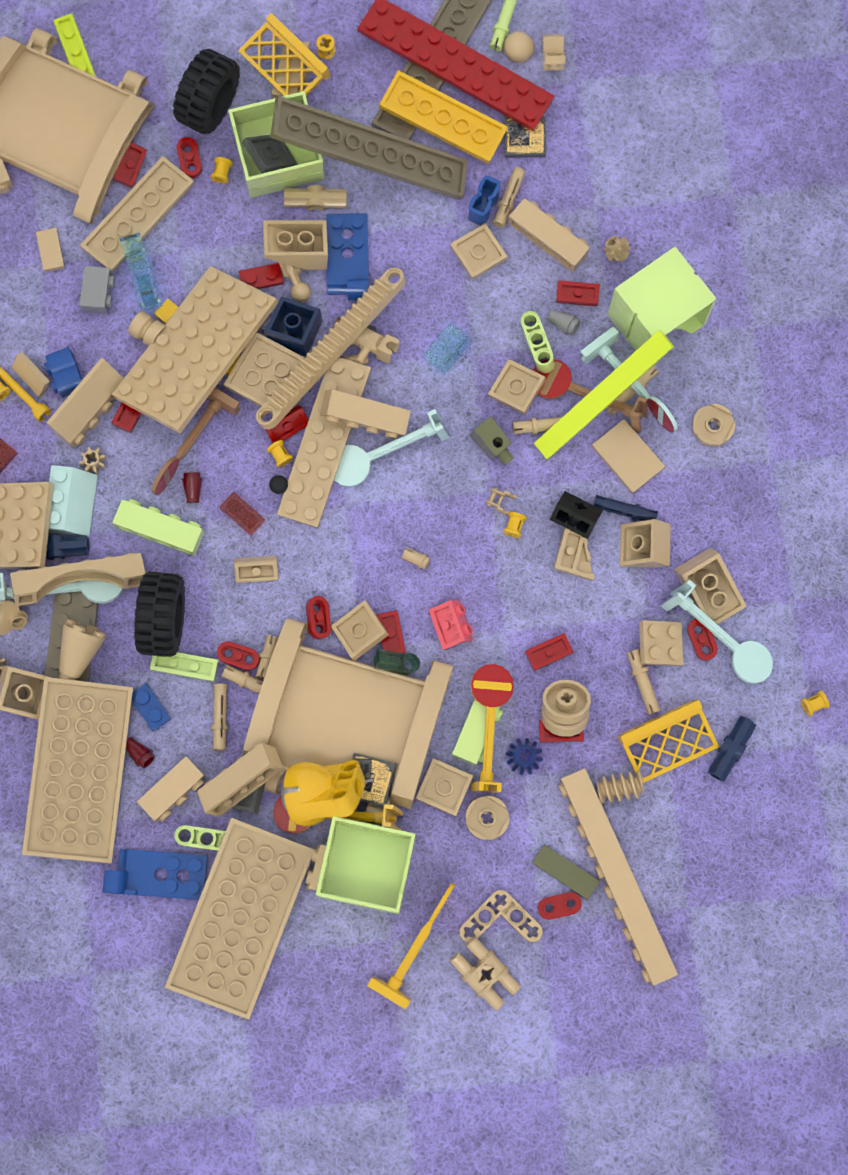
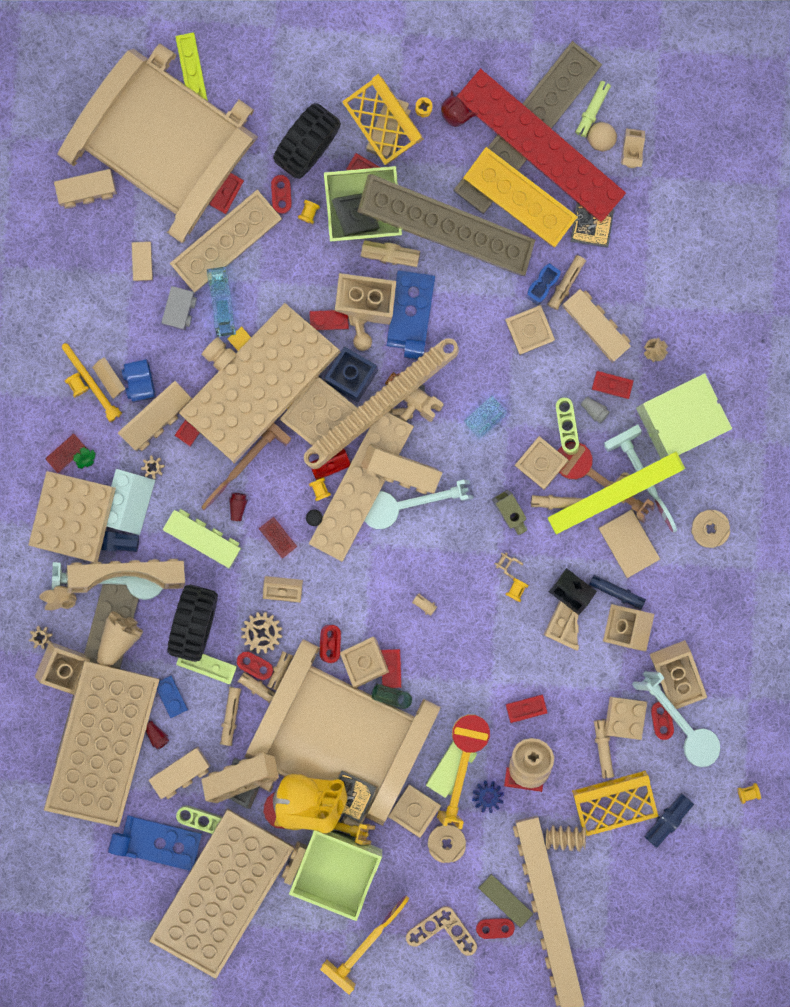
camera: 10 degrees right, 10 degrees up
coral bracket [429,600,473,650] -> none
tan pin [449,936,521,1011] -> none
none -> green plant [73,447,96,469]
none -> tan gear [241,612,283,654]
none -> dark red hair [441,90,478,127]

